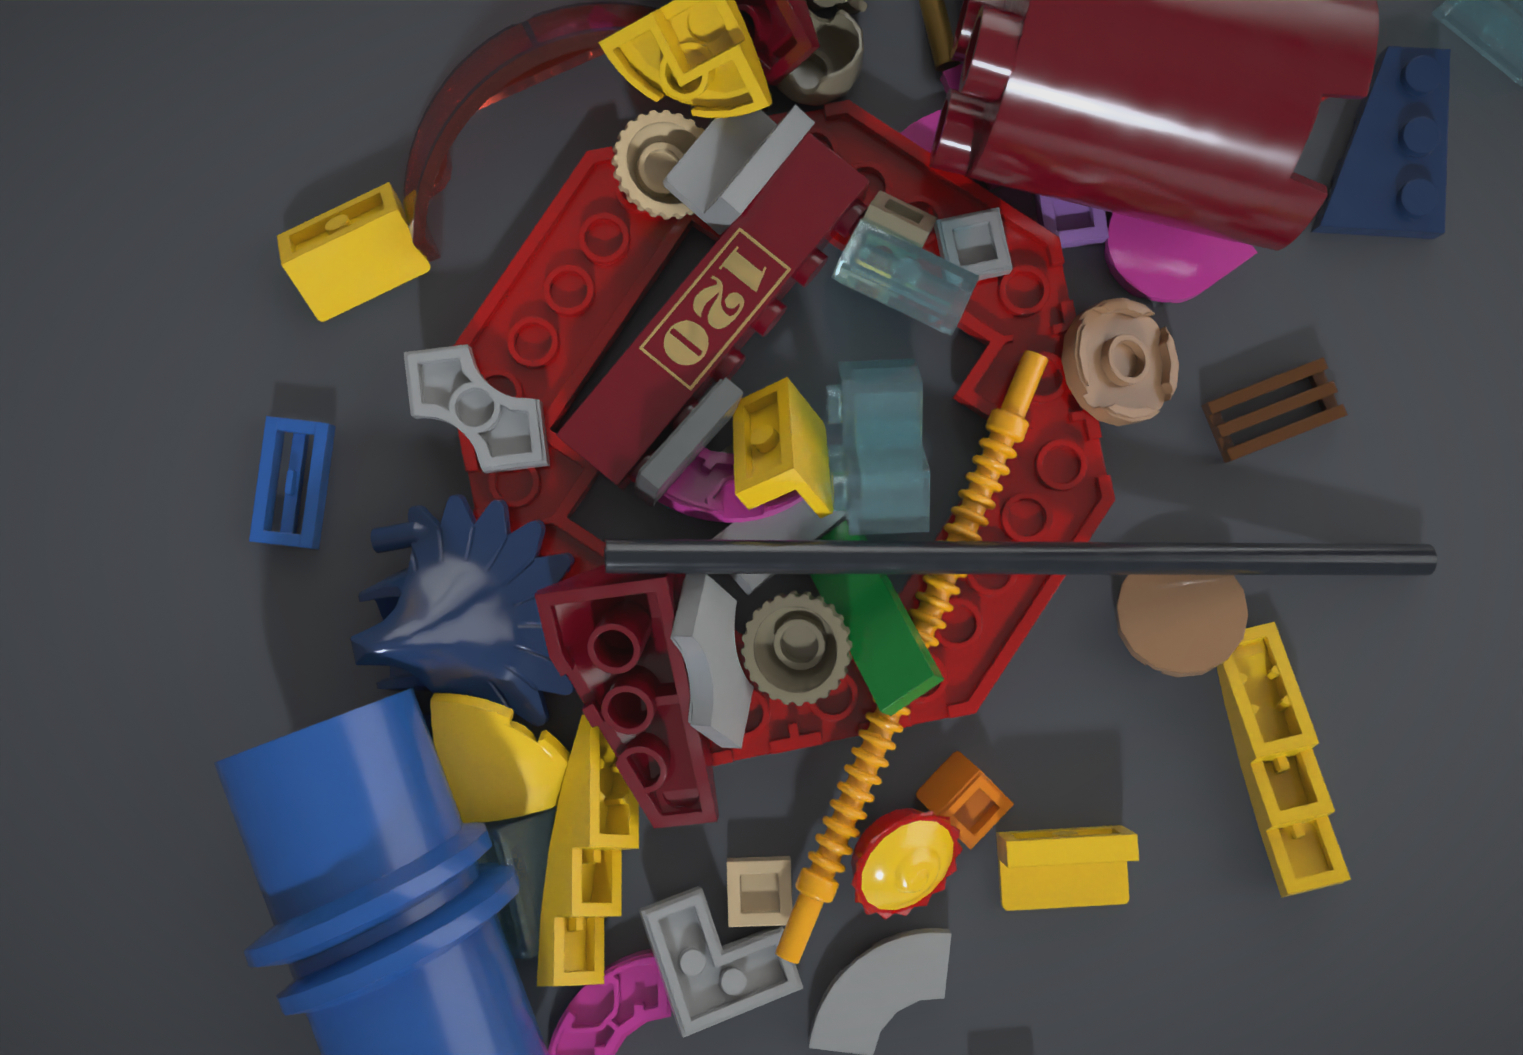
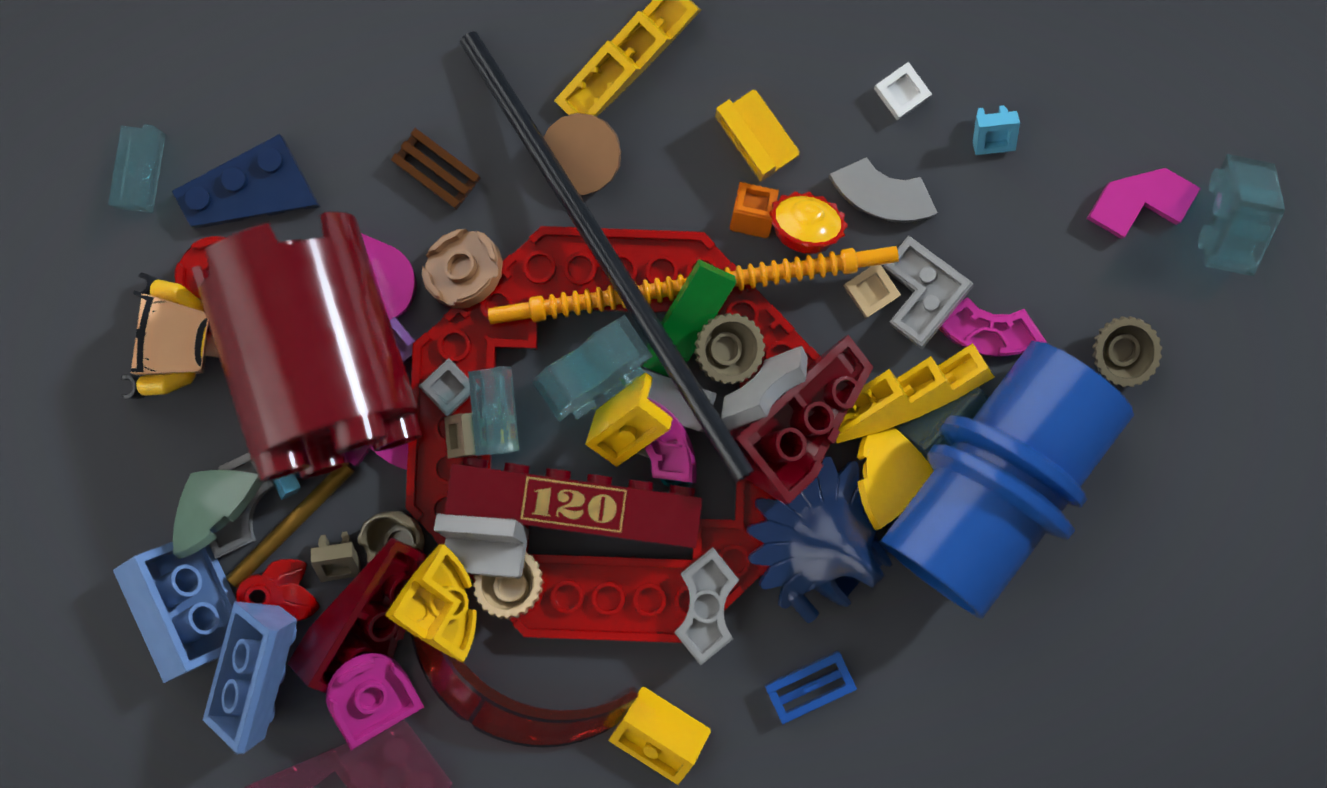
camera: 120 degrees left, 0 degrees up
dark grey tile [634,378,744,508] -> none

